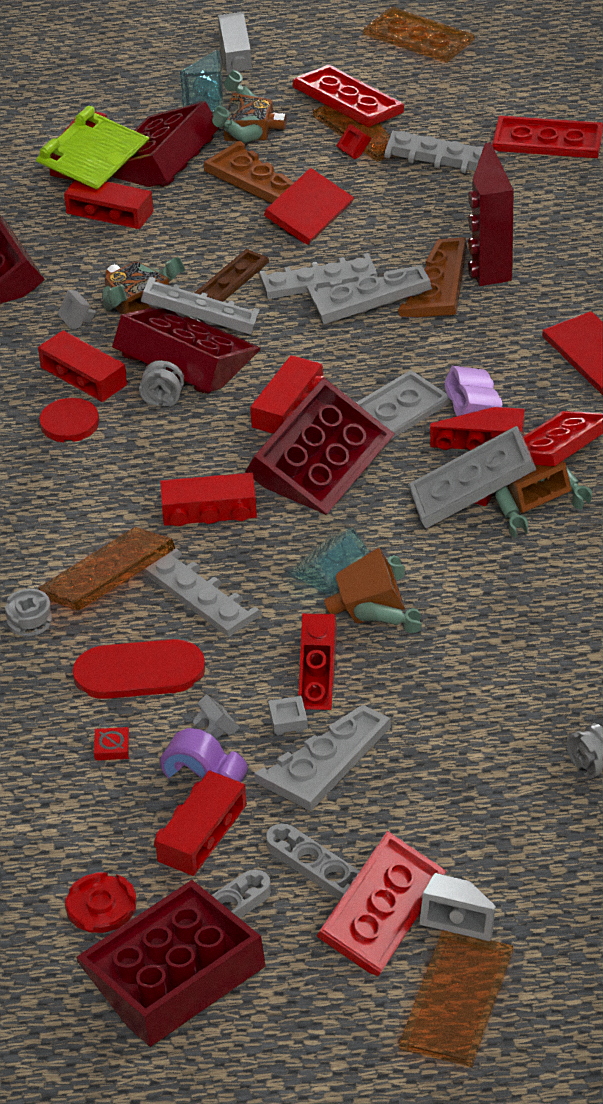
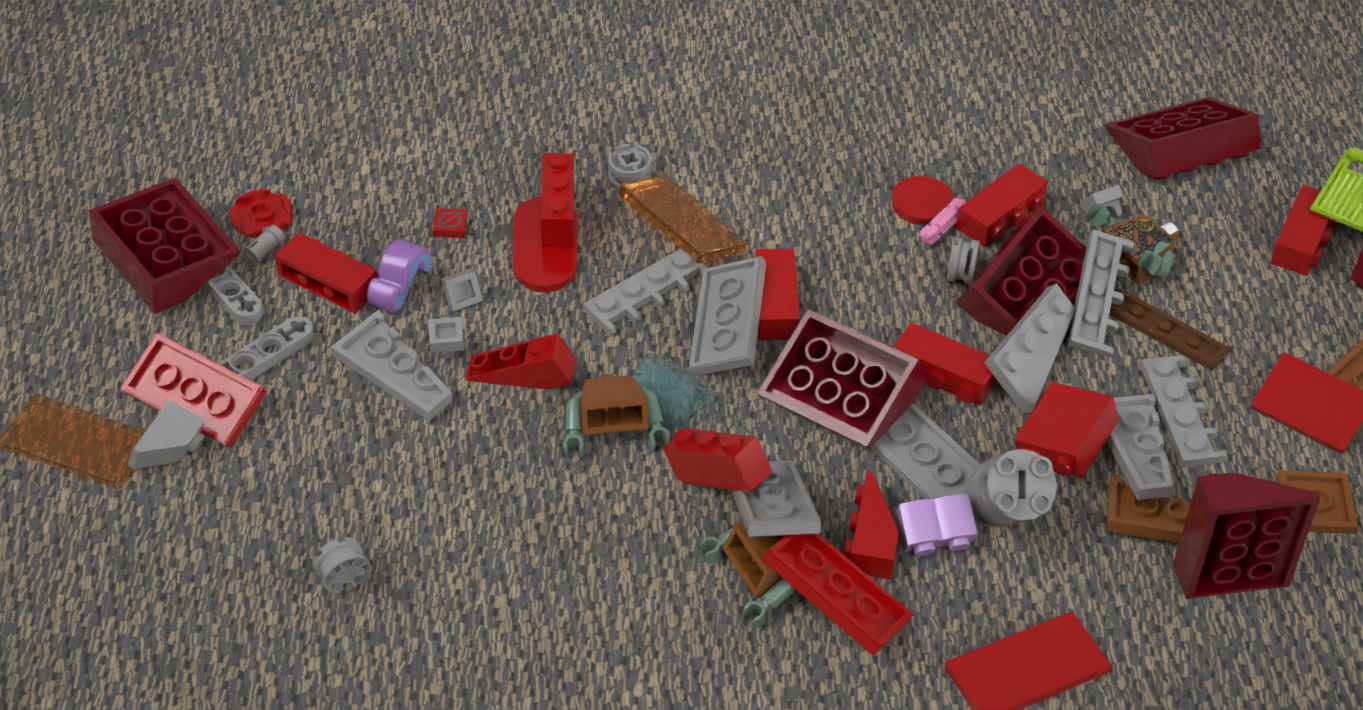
camera: 90 degrees right, 5 degrees up
none -> light grey pin [244,225,285,264]
none -> red brick [541,153,575,247]
none -> red brick [663,428,772,492]
none -> light grey tile [688,256,766,375]
none -> bright pink axle [919,198,966,246]
none -> light grey cylinder [967,449,1057,526]
none -> light grey wing [984,283,1075,414]
none -> red brick [1014,382,1119,479]
none -> dark orange tile [1276,470,1358,534]

